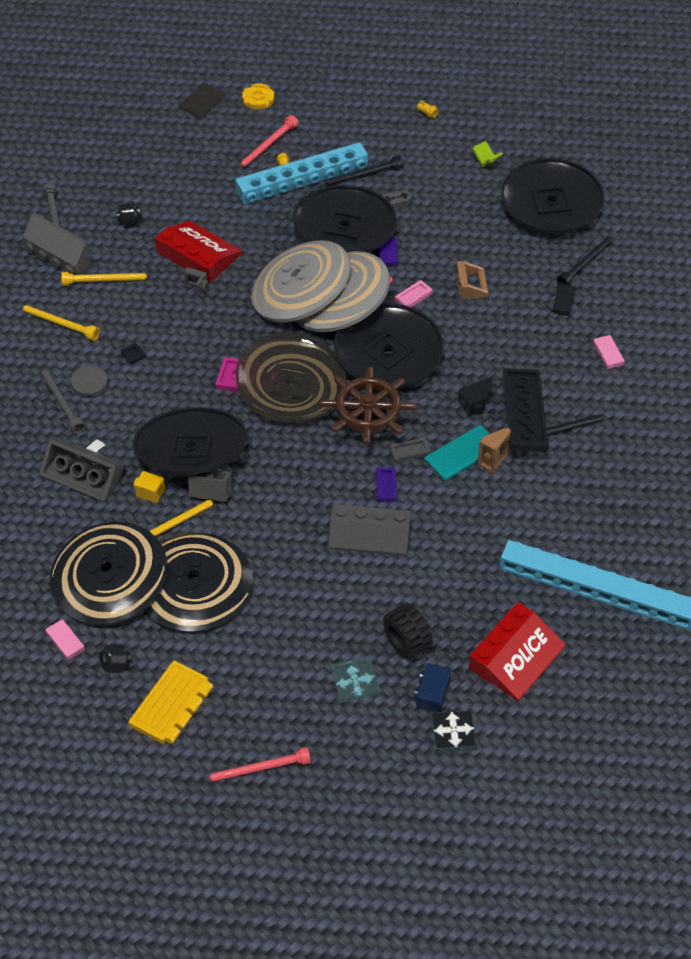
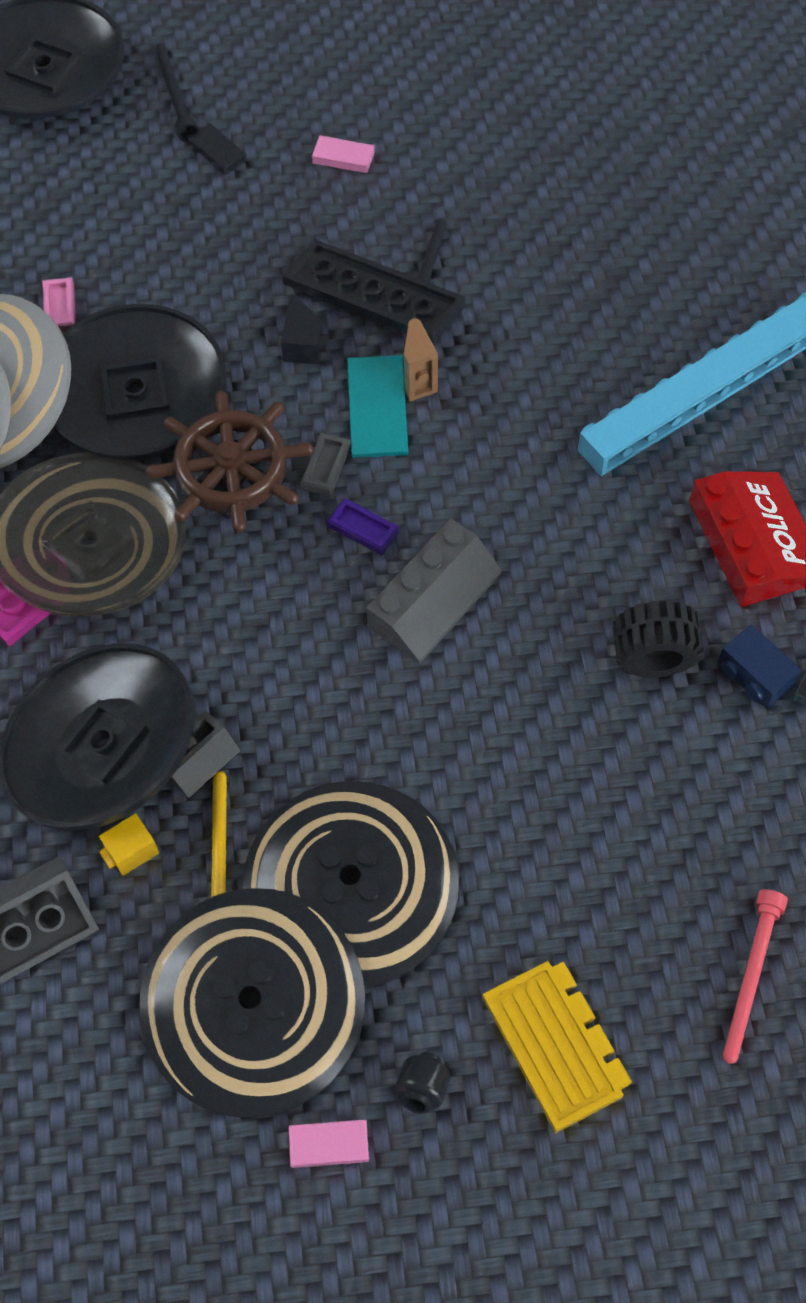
camera: 55 degrees left, 10 degrees up
clear light blue tile [330,657,380,703] -> none
medium nougat tile [456,261,489,299] -> none

